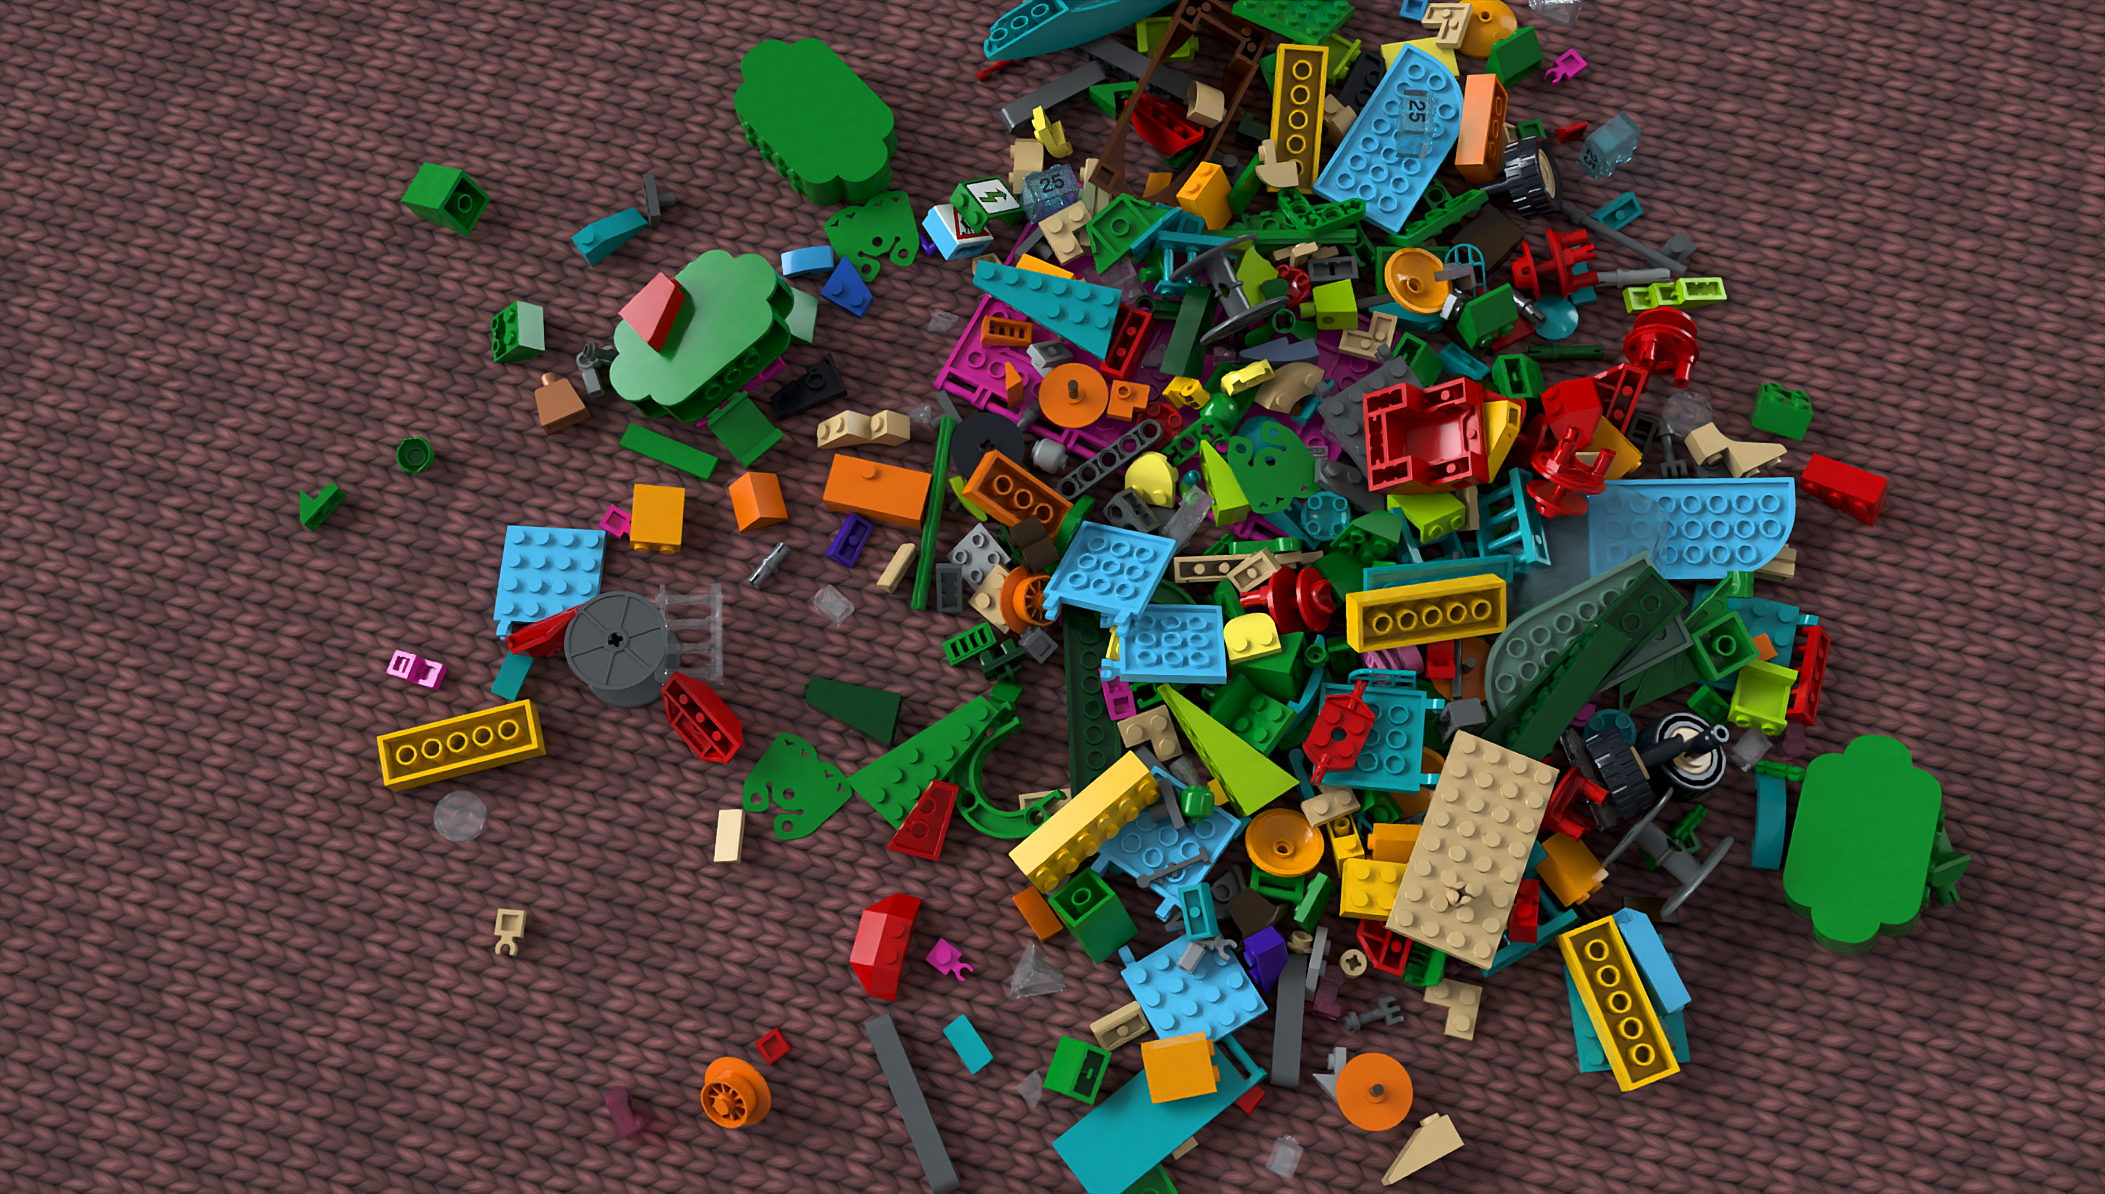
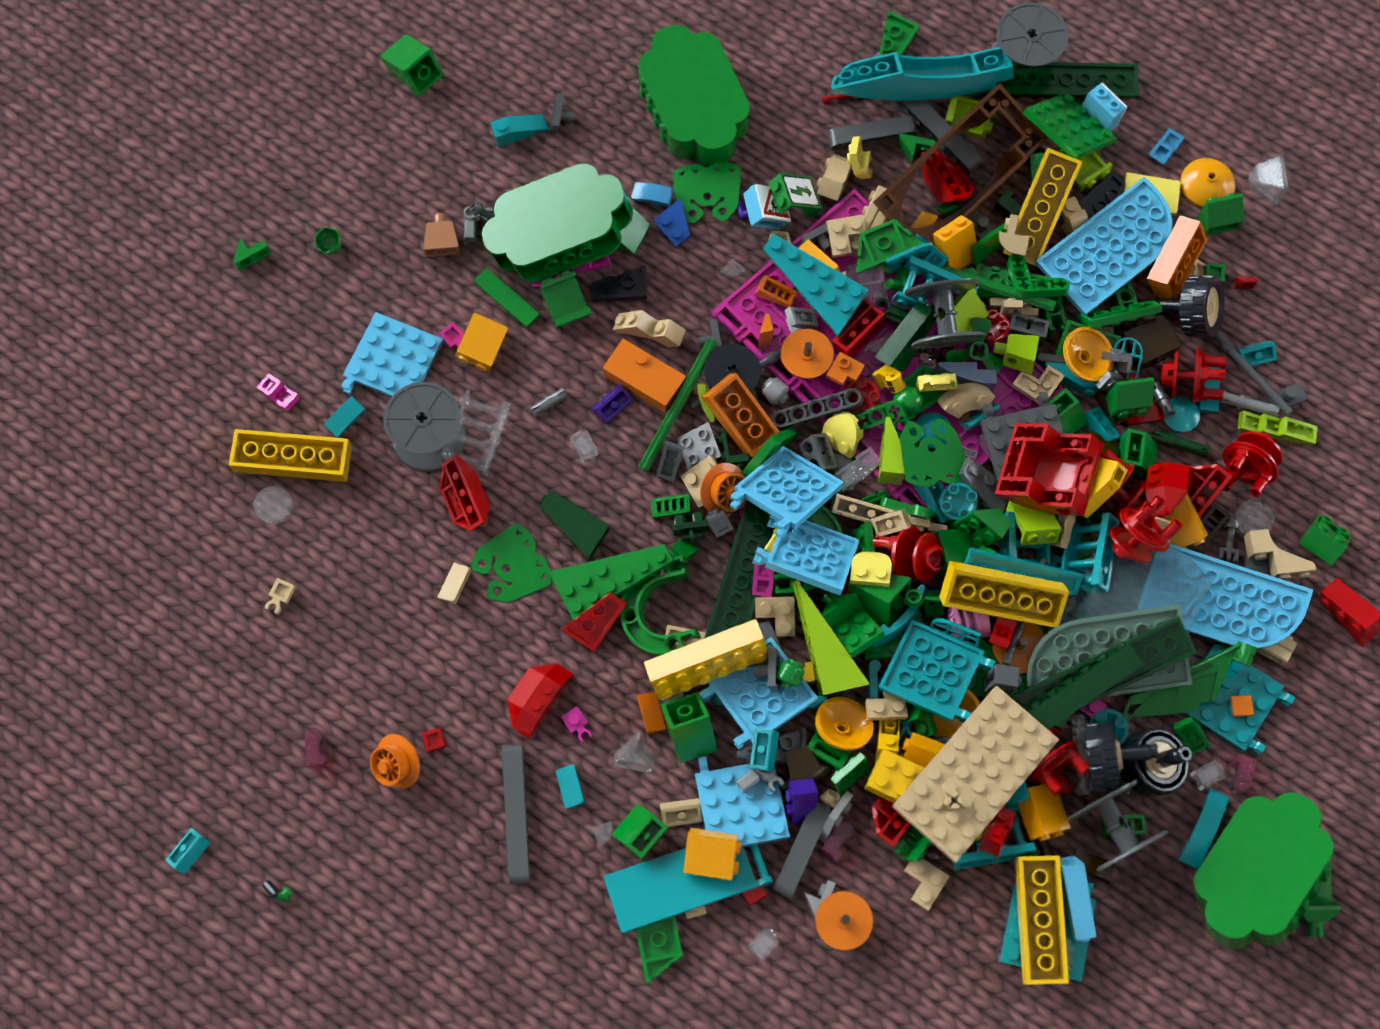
camera: 15 degrees right, 0 degrees up
green slope [491,300,545,363] -> none
red wedge [505,601,587,658] -> none
slope [618,271,686,353] -> none
orange slope [729,472,789,533] -> none
tan slope [876,543,917,594] -> none
clear tile [908,403,933,423] -> none
dark brown brick [1007,514,1061,575] -> none
clear light blue brick [1020,163,1080,225] -> none
dark grey piece [1136,847,1211,889] -> none
clear cone [1168,756,1203,786] -> none
teal arm [1178,470,1201,508] -> none
tan brick [1184,80,1227,129] -> none
red plate [1302,680,1375,786] -> none
tan wheel [1338,949,1367,979] -> none
dark grey hinge [1343,995,1405,1033] -> none
tan slope [1381,1112,1464,1185] -> none
clear light blue brick [1396,89,1437,159] -> none
tan plate [1421,3,1474,49] -> none
dark pink plate [1544,48,1588,87] -> none
clear light blue brick [1576,111,1642,181] -> none
green axle [1669,804,1708,844] -> none
green slope [1687,610,1761,681] -> none
lime panel [1727,659,1798,736] -> none
green axle [1755,760,1805,782] -> none
red hinge [1785,625,1831,727] -> none

